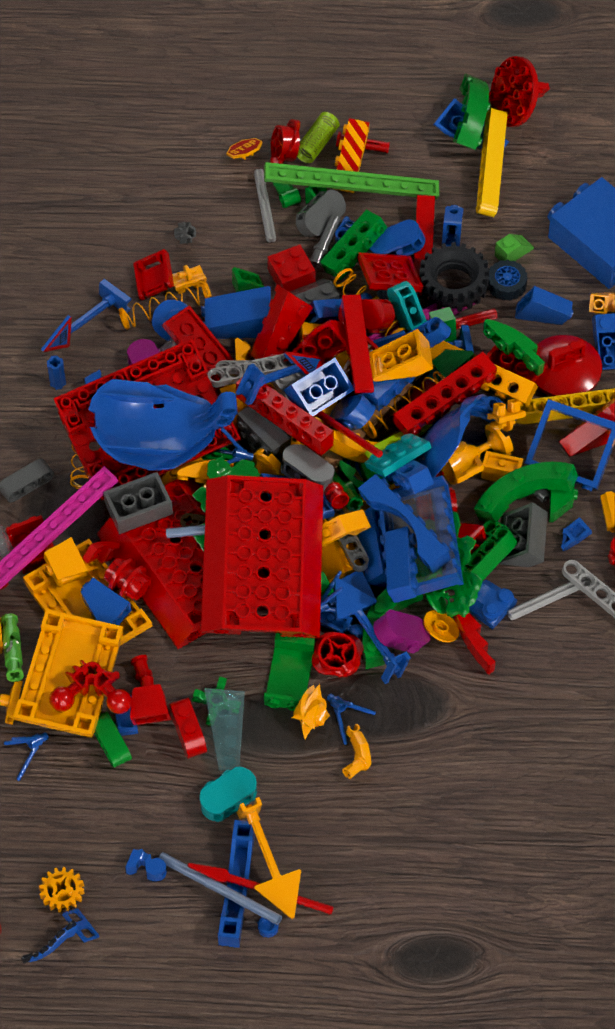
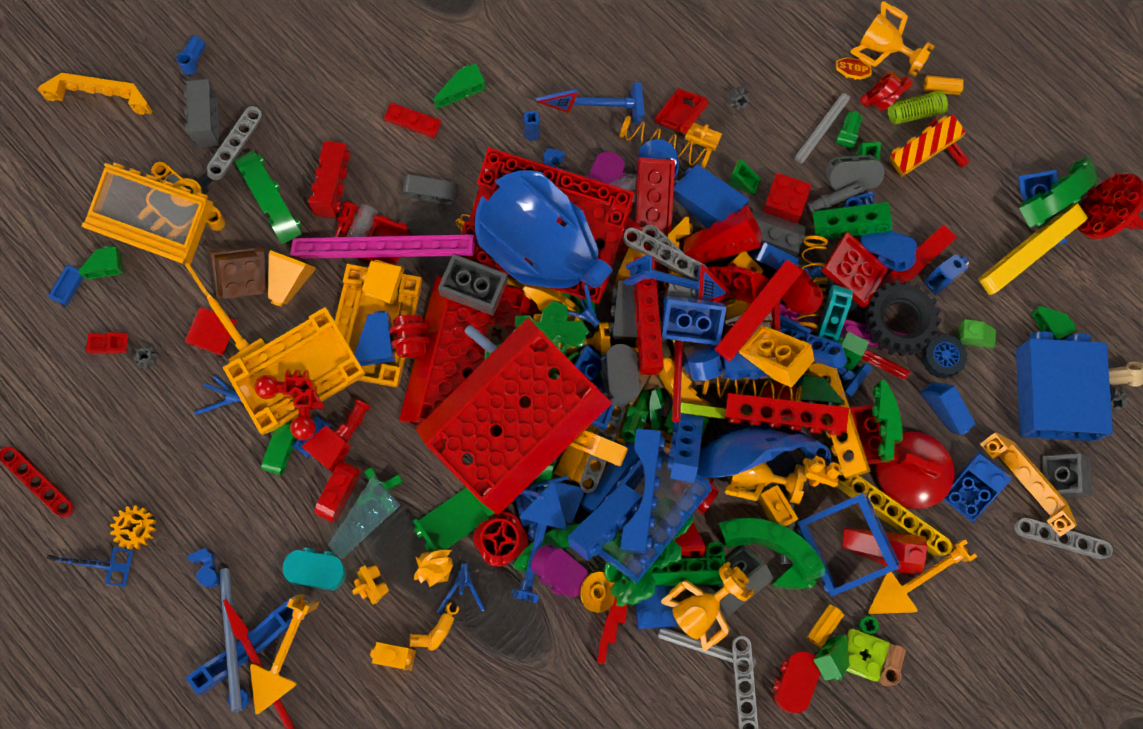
camera: 40 degrees right, 15 degrees up
bright green piece [1,613,24,682] -> none
red slope [82,541,121,564] -> none
bright green plate [264,162,439,199] -> none
red wheel [324,482,349,509] -> none
teal plate [364,433,432,477] -> none
blue slope [561,517,592,551] -> none
none -> light orange hips [352,565,389,605]
none -> light orange torso [370,642,416,671]
none -> light orange piece [661,562,754,651]
none -> light orange piece [851,1,935,78]
none -> light orange axle [923,75,964,95]
none -> green slope [1031,306,1077,340]

